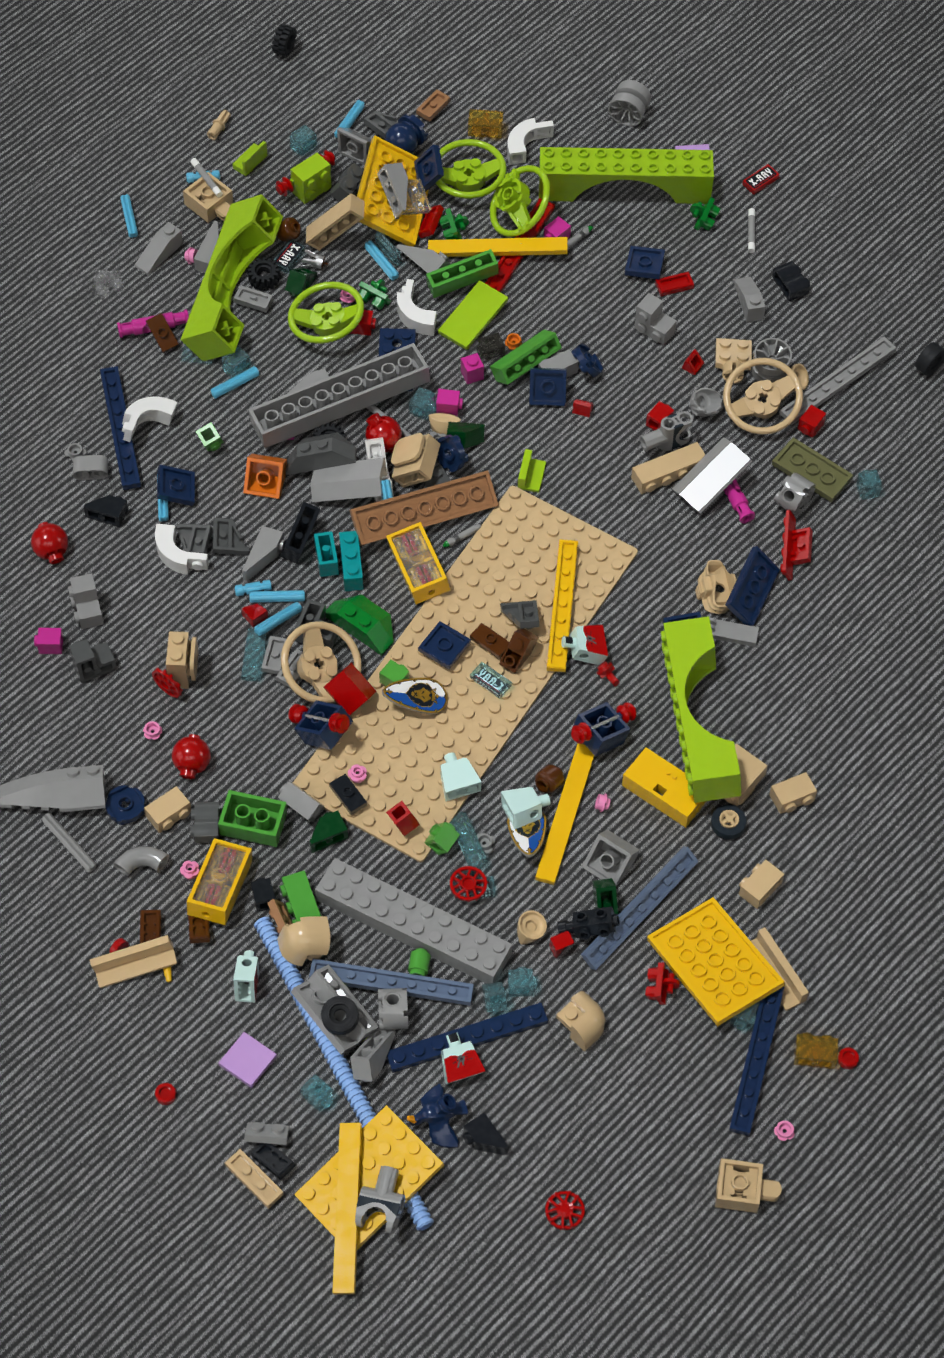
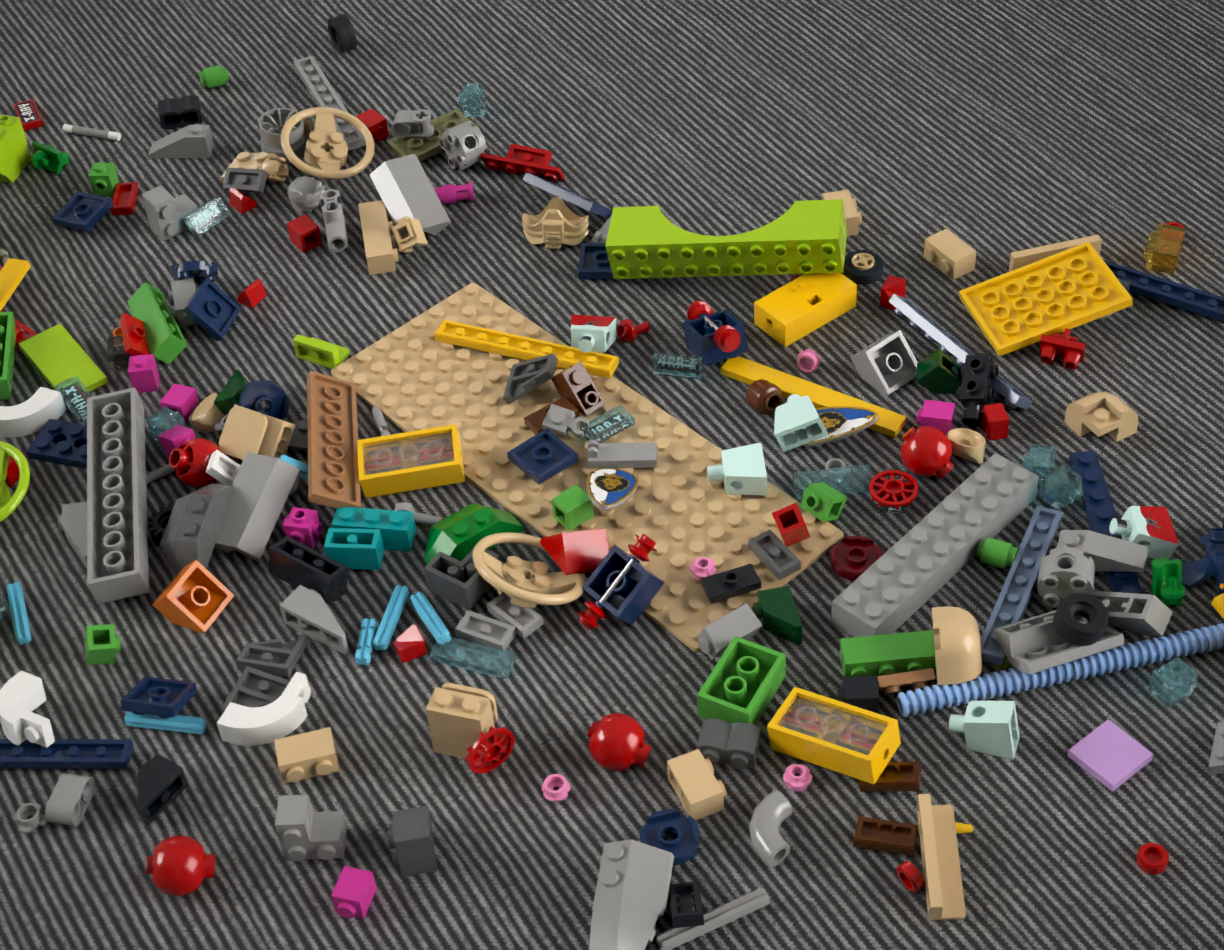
camera: 70 degrees left, 15 degrees down
none -> clear light blue tile [55,375,92,424]
none -> bright green brick [88,162,119,196]
none -> red plate [120,313,149,356]
none -> dark pink brick [158,425,196,458]
none -> clear light blue tile [183,196,230,238]
none -> bright green brick [198,65,229,89]
none -> dark grey plate [223,167,267,193]
none -> tan brick [274,727,340,784]
none -> dark pink brick [283,507,322,549]
none -> light grey piece [391,109,434,138]
none -> tan window [392,216,428,253]
none -> light grey bar [394,502,442,526]
none -> light grey plate [542,404,590,439]
none -> light grey hinge [588,440,657,468]
none -> clear light blue tile [652,352,703,380]
none -> black plate [669,882,704,928]
none -> dark grey plate [748,530,801,580]
none -> dark red tile [830,536,883,581]
none -> red slope [880,275,906,310]
none -> red brick [900,426,955,479]
none -> dark pink brick [916,400,955,435]
none -> light grey slope [1057,530,1149,572]
none -> green hips [1151,557,1185,606]

